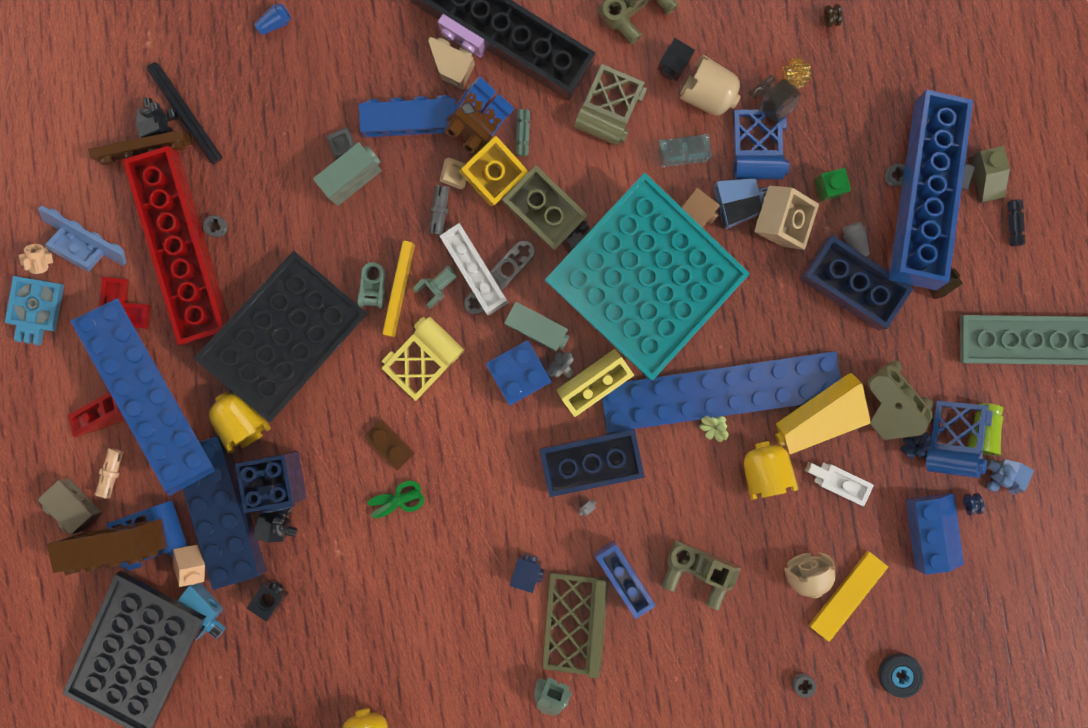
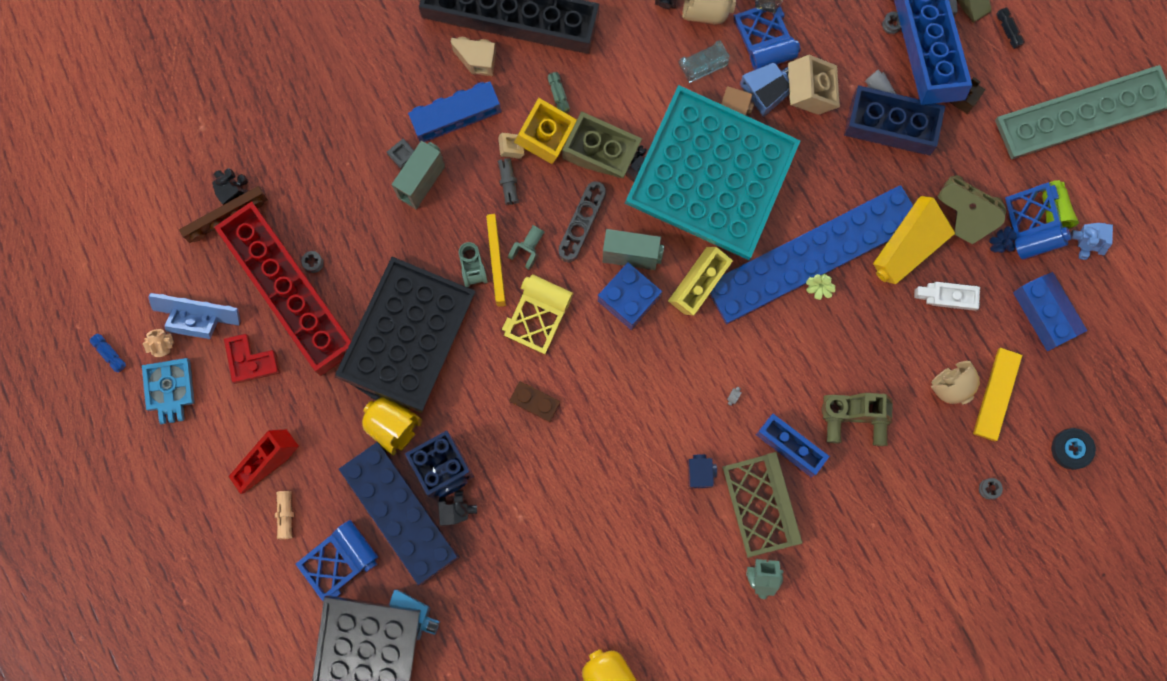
camera: 25 degrees left, 10 degrees down
dark tan brick [38,478,102,535] -> none
reddish brown brick [47,519,167,575] -> none
blue brick [70,298,215,496] -> none
black axle [147,62,222,164] -> none
light nougat brick [173,545,205,587] -> none
black brick [247,580,288,622] -> none
blue cone [254,2,292,35] -> none
green piece [367,480,425,518] -> none
lavender plate [438,14,486,58] -> none
white plate [440,223,509,316] -> none
hips [444,77,515,154] -> none
dark blue brick [539,429,645,497] -> none
light grey plant [547,351,574,378] -> none
olive piece [574,64,647,146] -> none
yellow cylinder [743,441,799,500] -> none
green brick [814,168,851,202] -> none
dark blue bush [963,493,984,516] -> none

